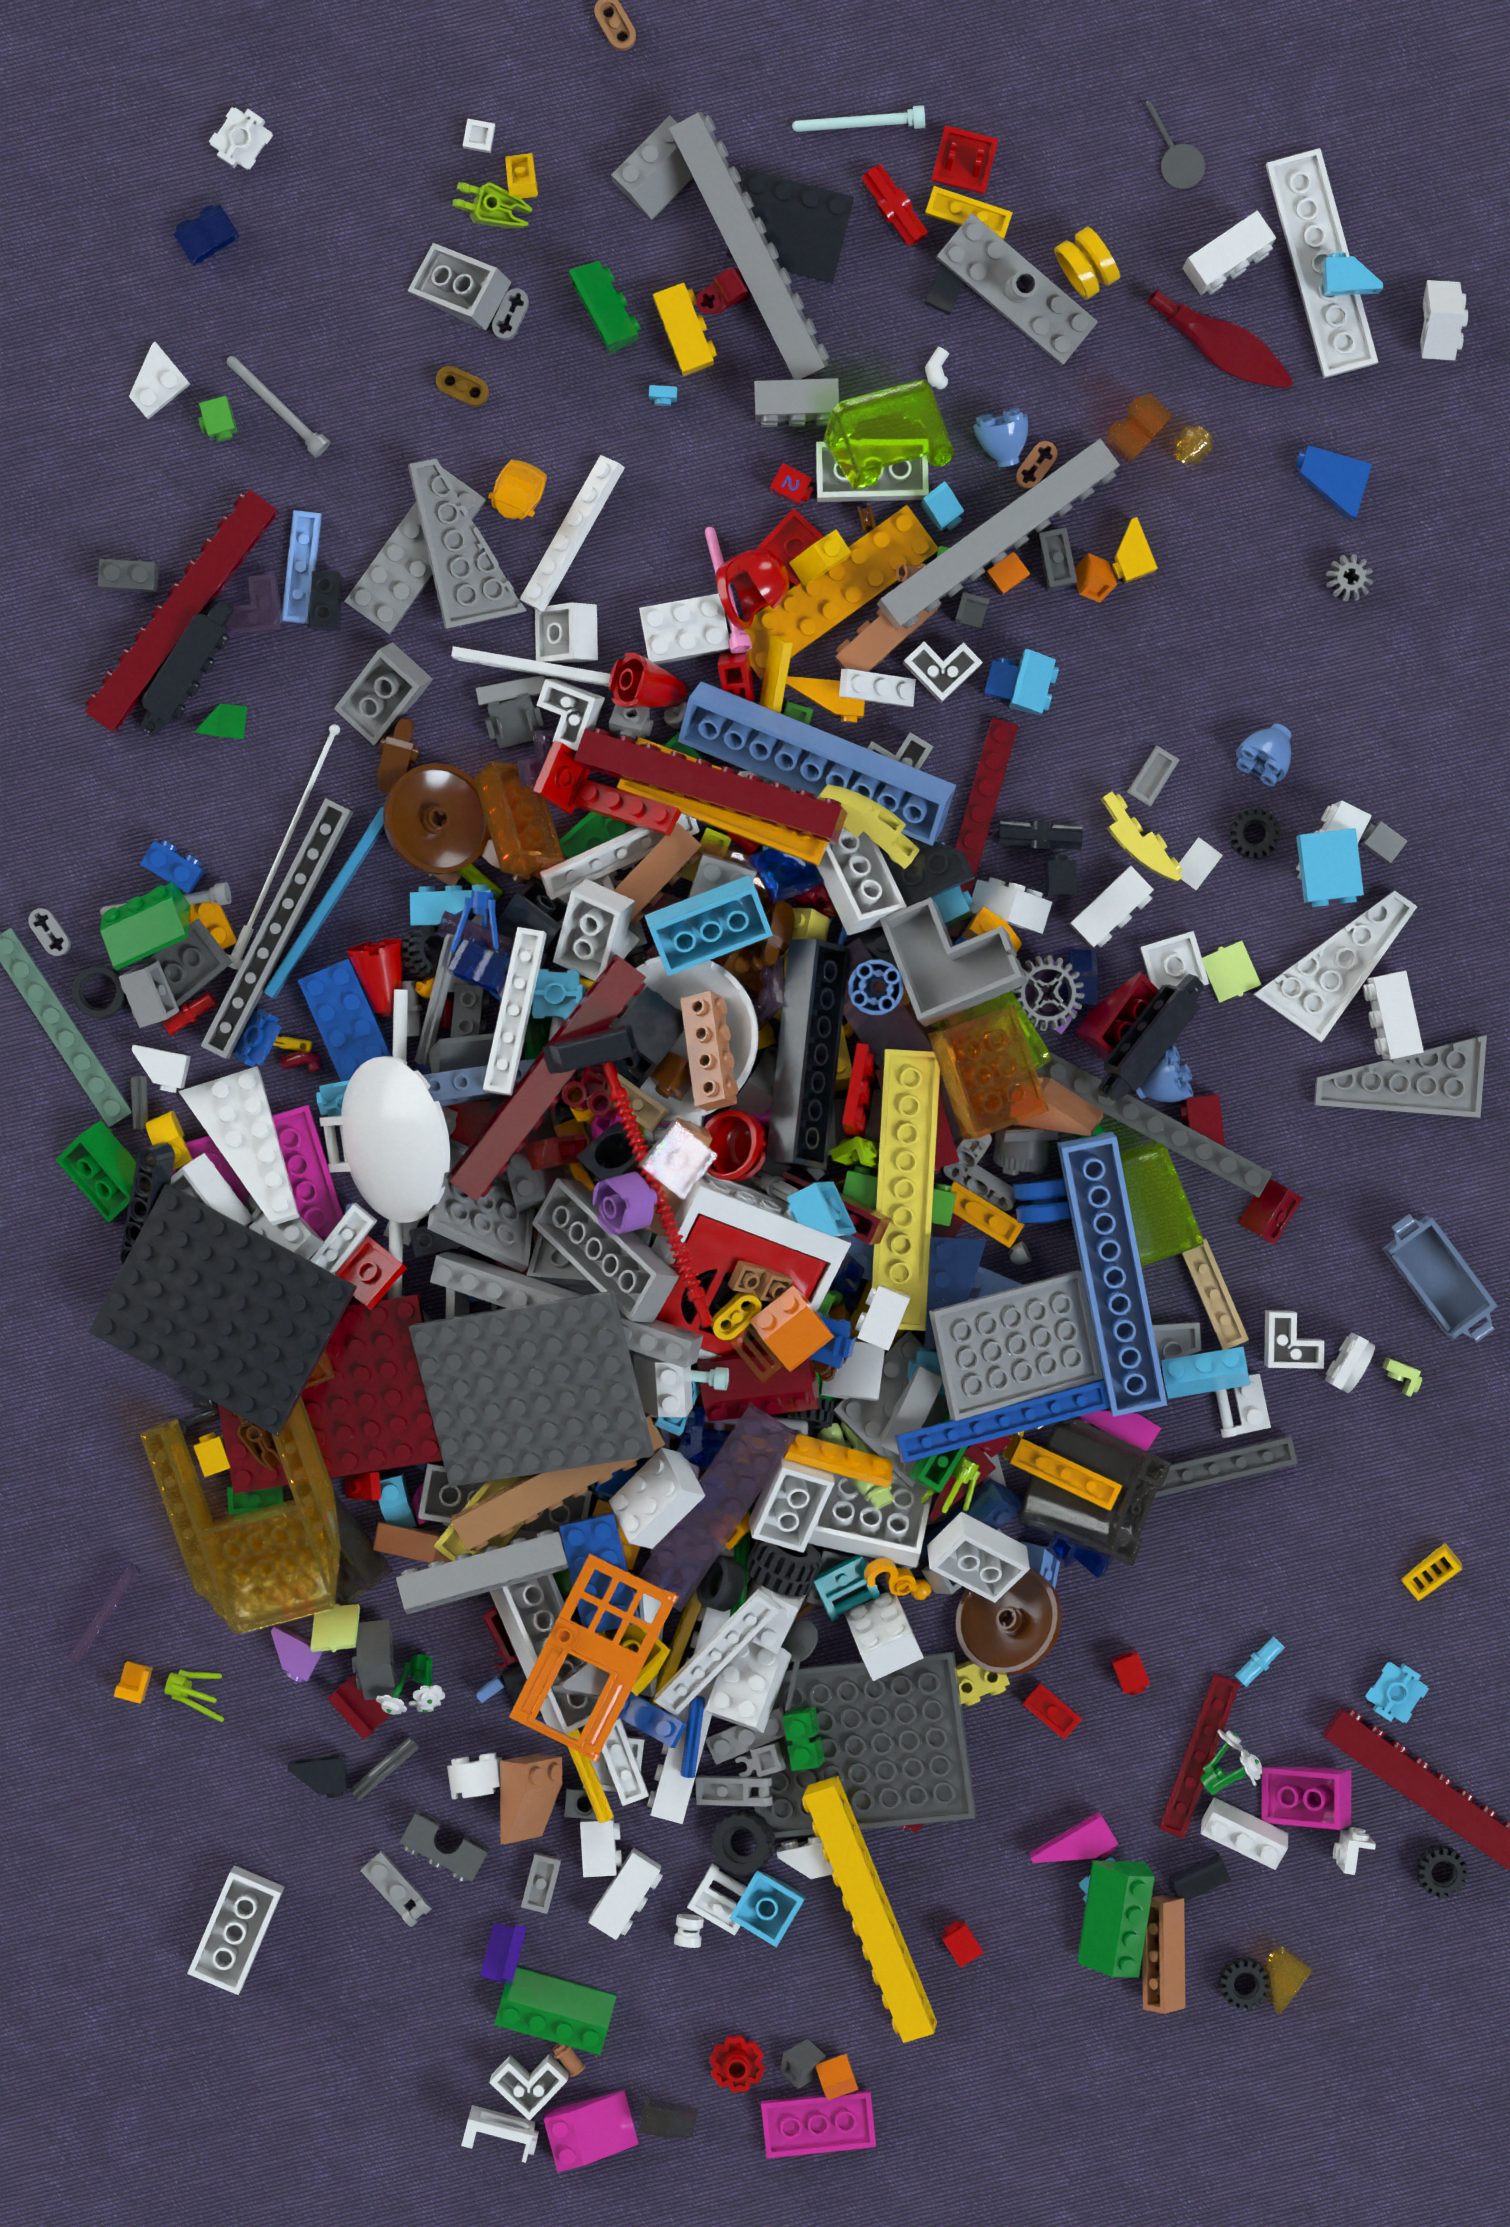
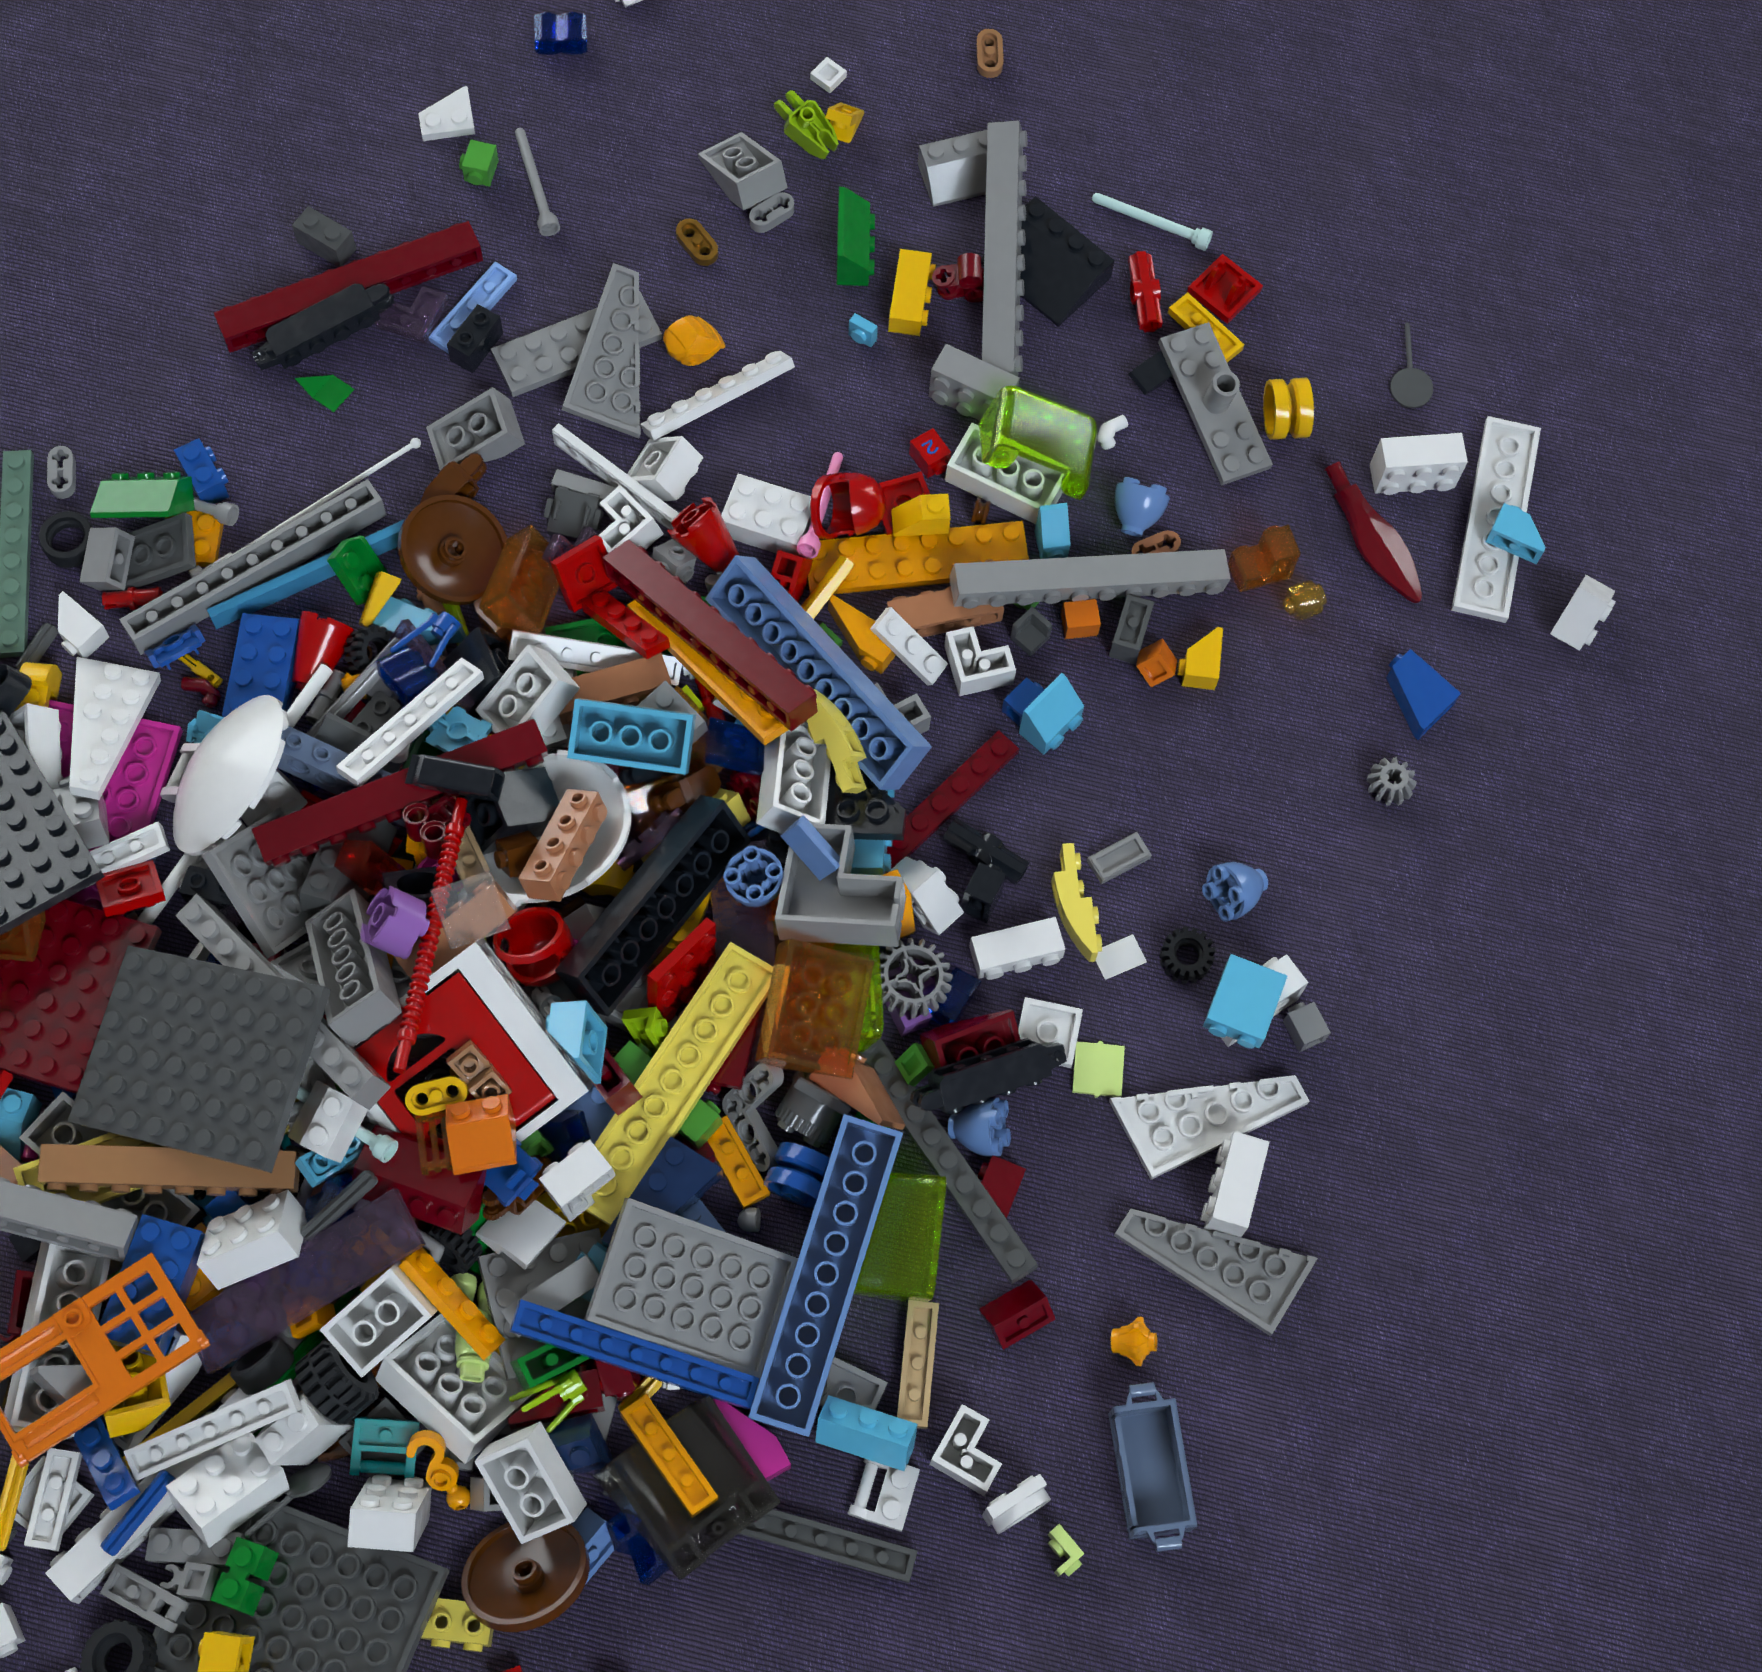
camera: 25 degrees right, 20 degrees down
none -> dark grey axle [300,1170,378,1242]
none -> green bracket [327,535,388,605]
none -> yellow slope [359,571,402,627]
none -> medium blue panel [781,815,840,881]
none -> bright green plate [895,1043,935,1086]
none -> light orange rock [1111,1317,1158,1366]

